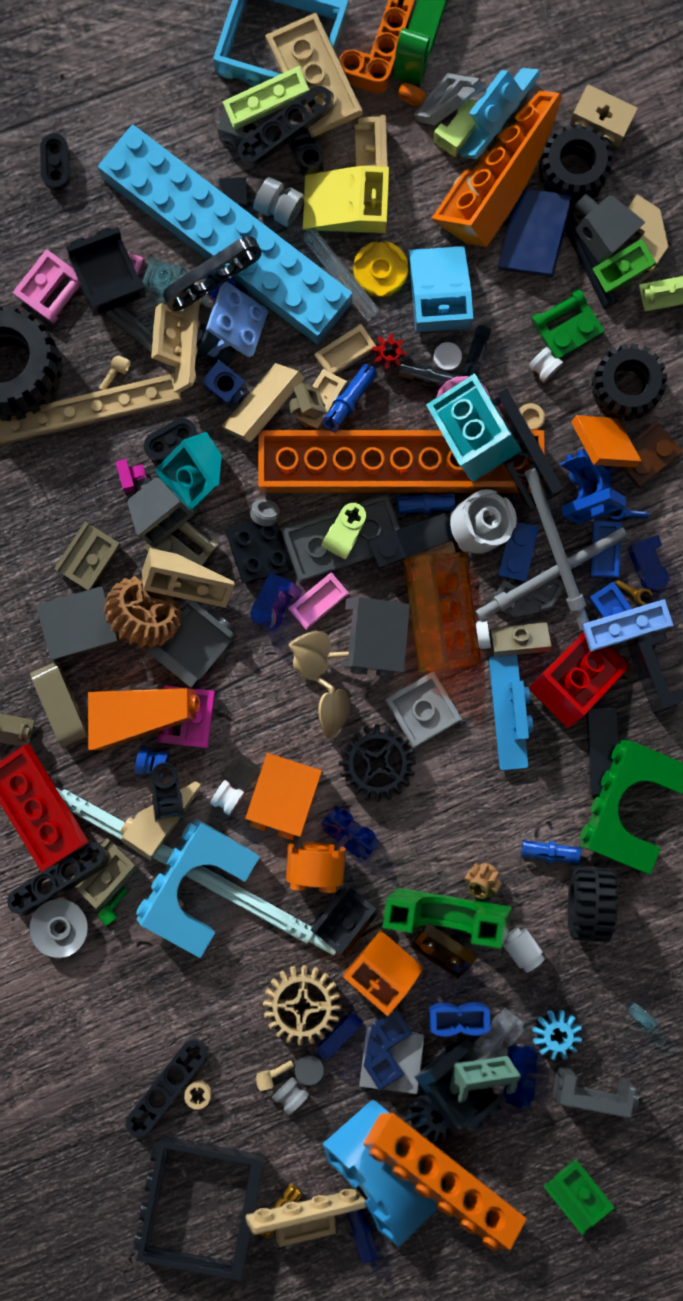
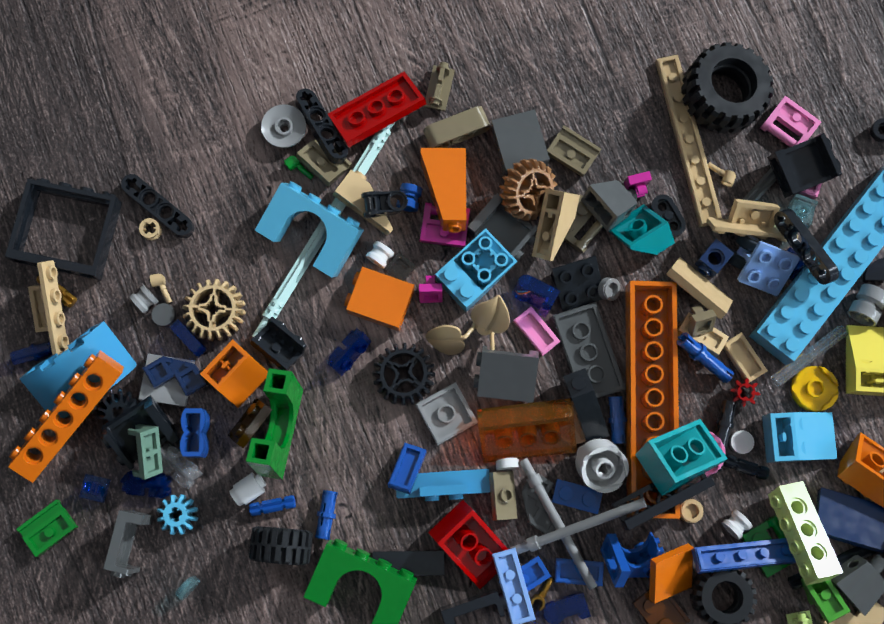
camera: 90 degrees right, 5 degrees down
orange brick [286,842,346,893] -> none
yellowish green piece [321,503,366,560] -> none
medium nougat gear [464,863,502,899] -> none
blue hand [609,508,648,522] -> none
none -> clear blue tile [79,474,111,503]
none -> blue axle [249,495,296,516]
none -> blue tile [387,442,427,495]
none -> dark pink tile [419,275,442,303]
none -> medium azure slope [435,228,517,312]
none -> blue tile [691,538,796,574]
none -> yellowish green brick [768,481,843,586]

